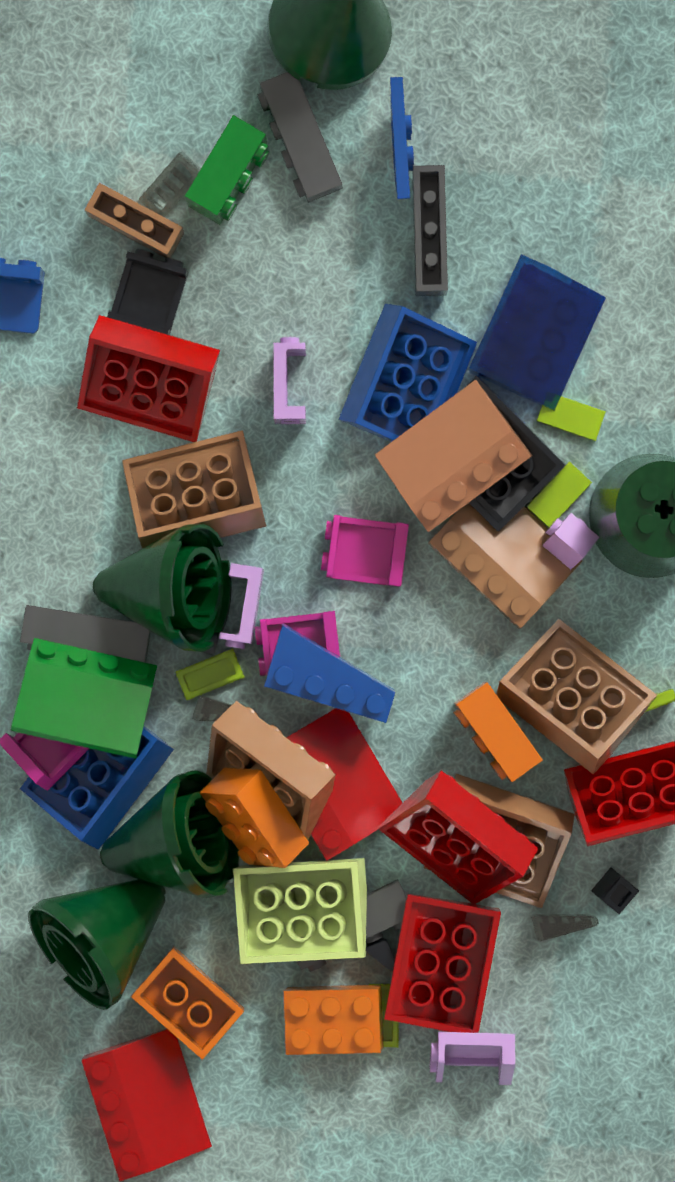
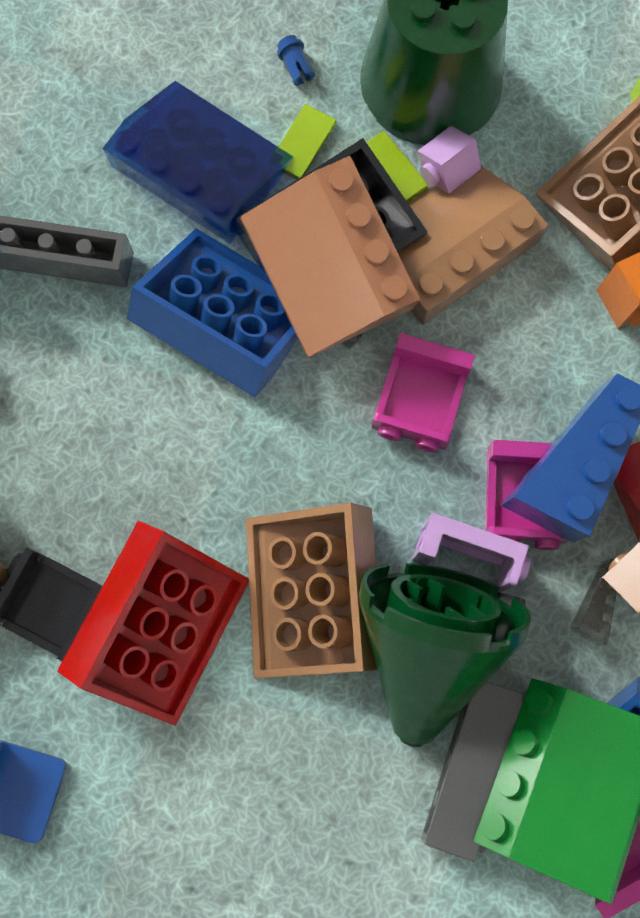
camera: 85 degrees left, 10 degrees down
lime tile [175,648,245,701] -> none
lavender panel [273,337,306,424] -> none
none -> blue pin [277,35,315,86]

